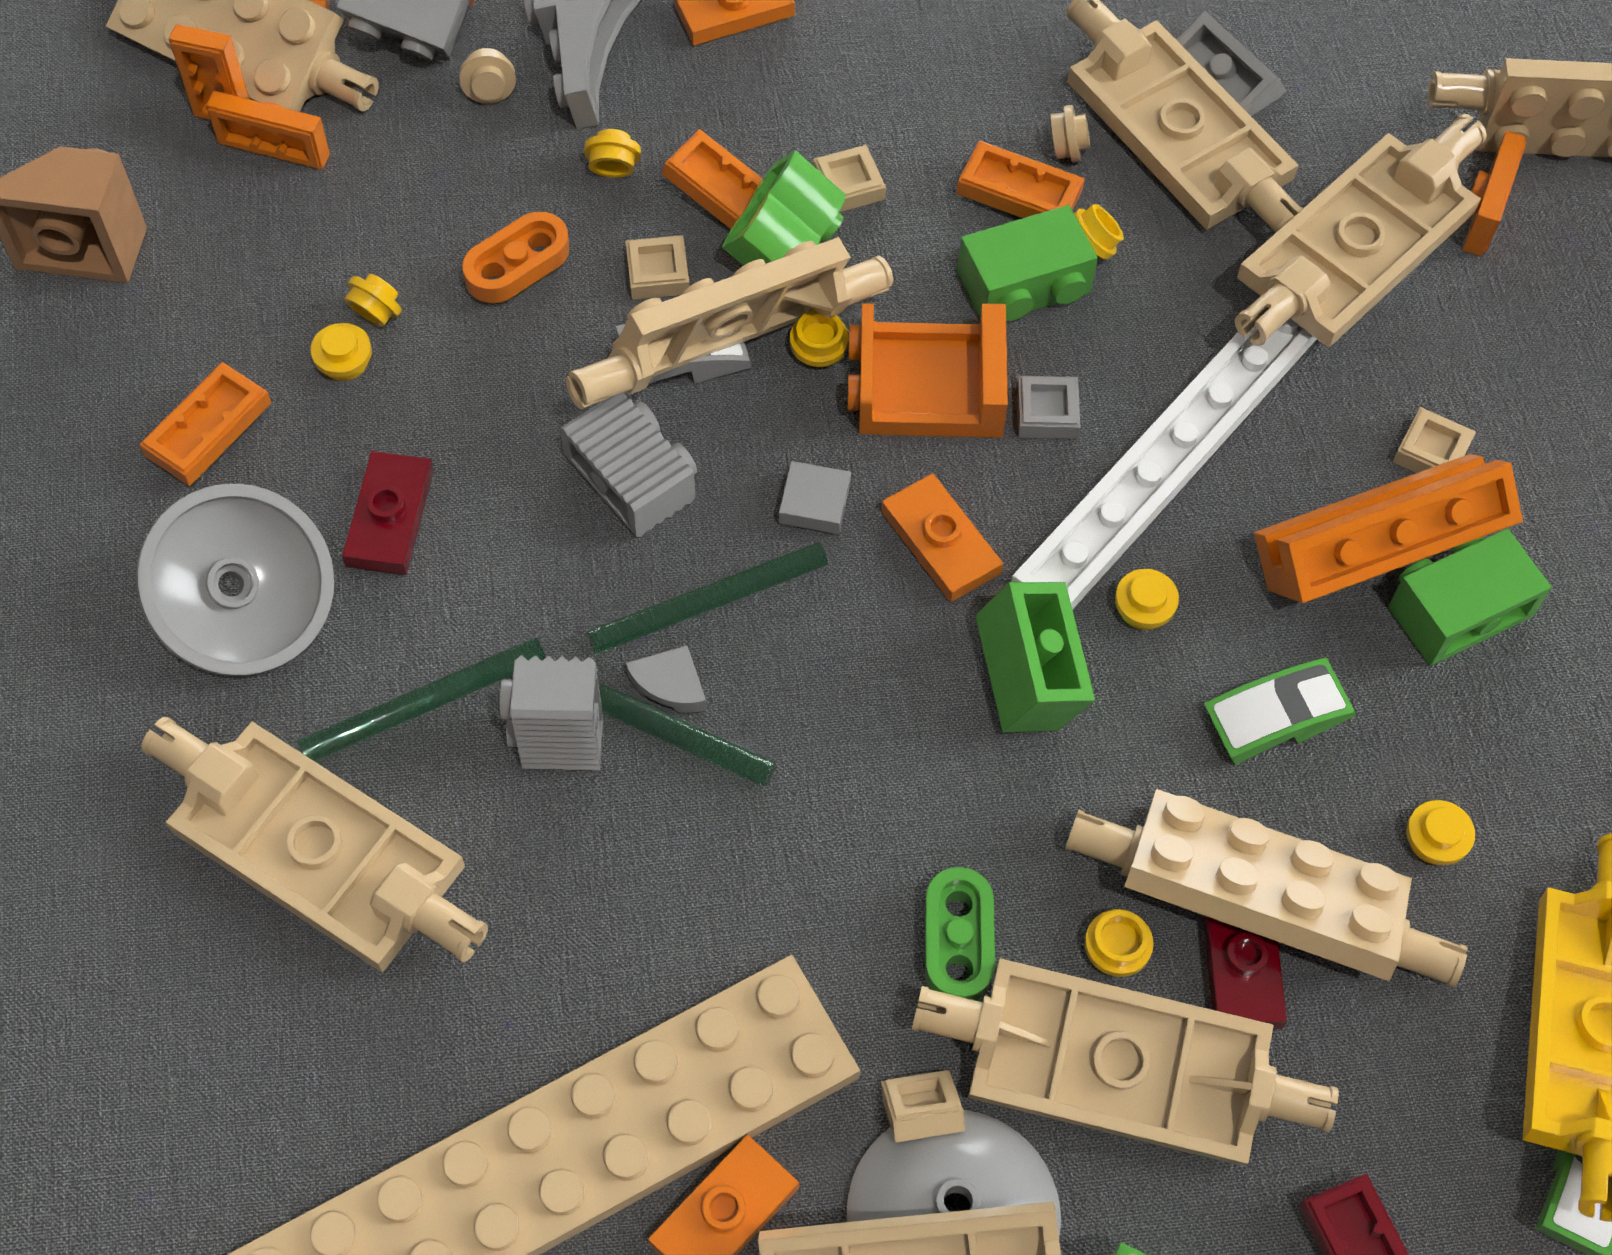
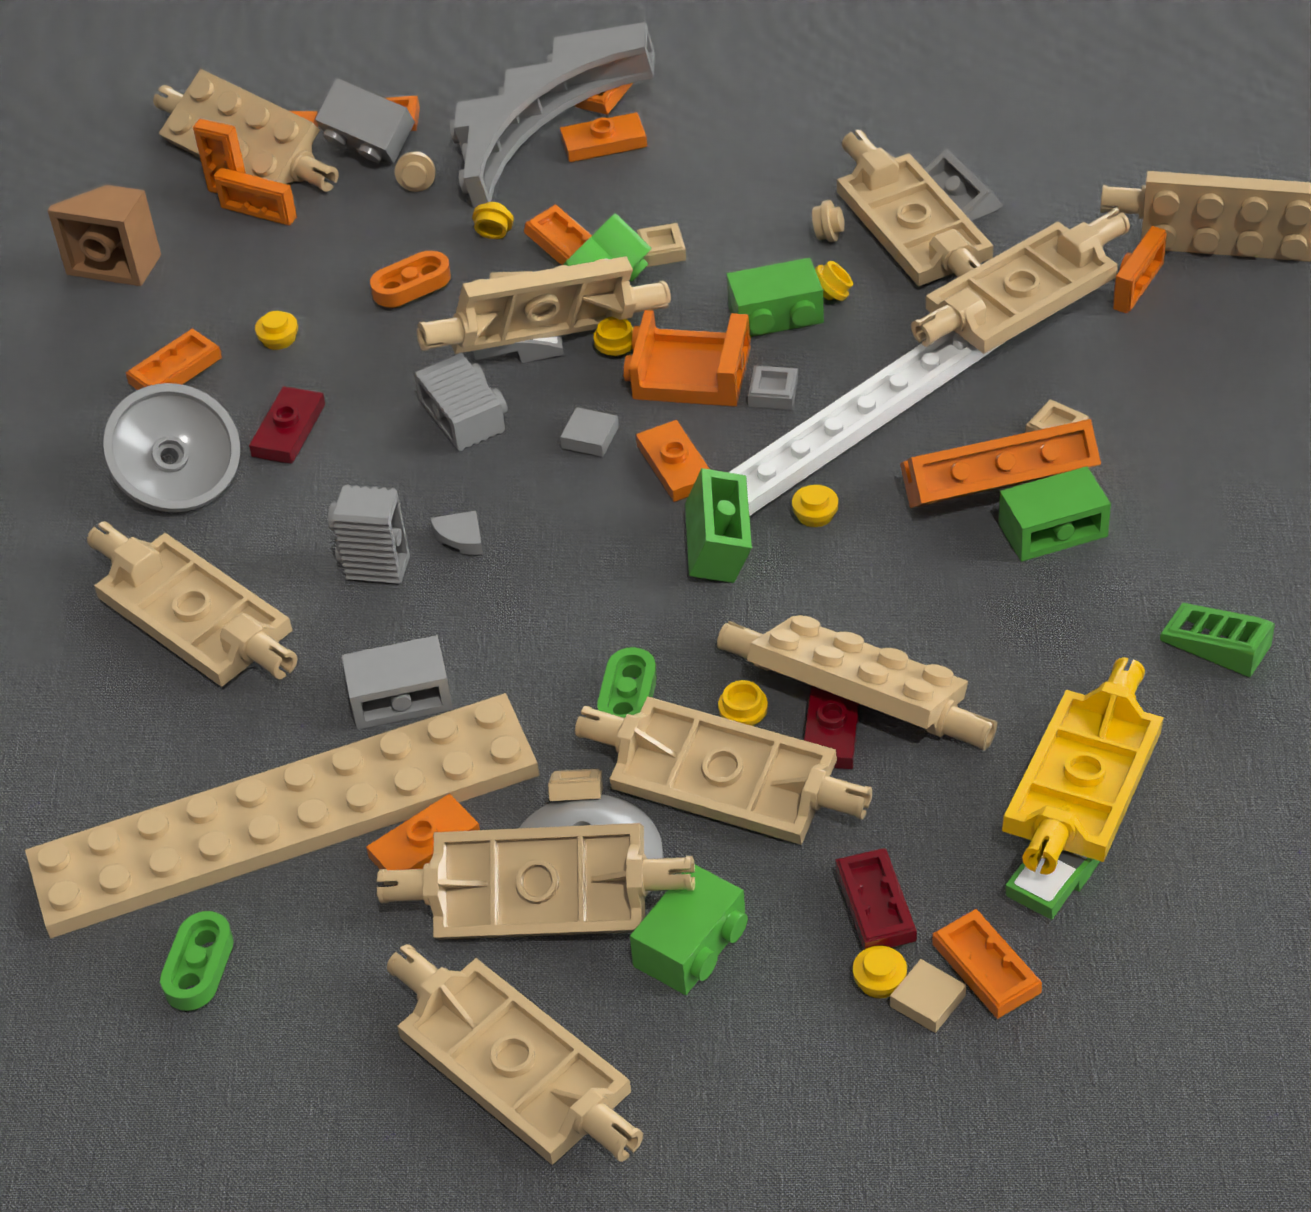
camera: 15 degrees right, 15 degrees down
clear green bar [297,637,546,761] -> none
yellow plate [344,274,402,327] -> none
clear green bar [587,542,828,654] -> none
clear green bar [599,684,776,786] -> none
orange plate [956,140,1085,218] -> none
slope [1204,657,1357,765] -> none
yellow plate [1406,800,1475,865] -> none
none -> light grey brick [342,635,453,730]

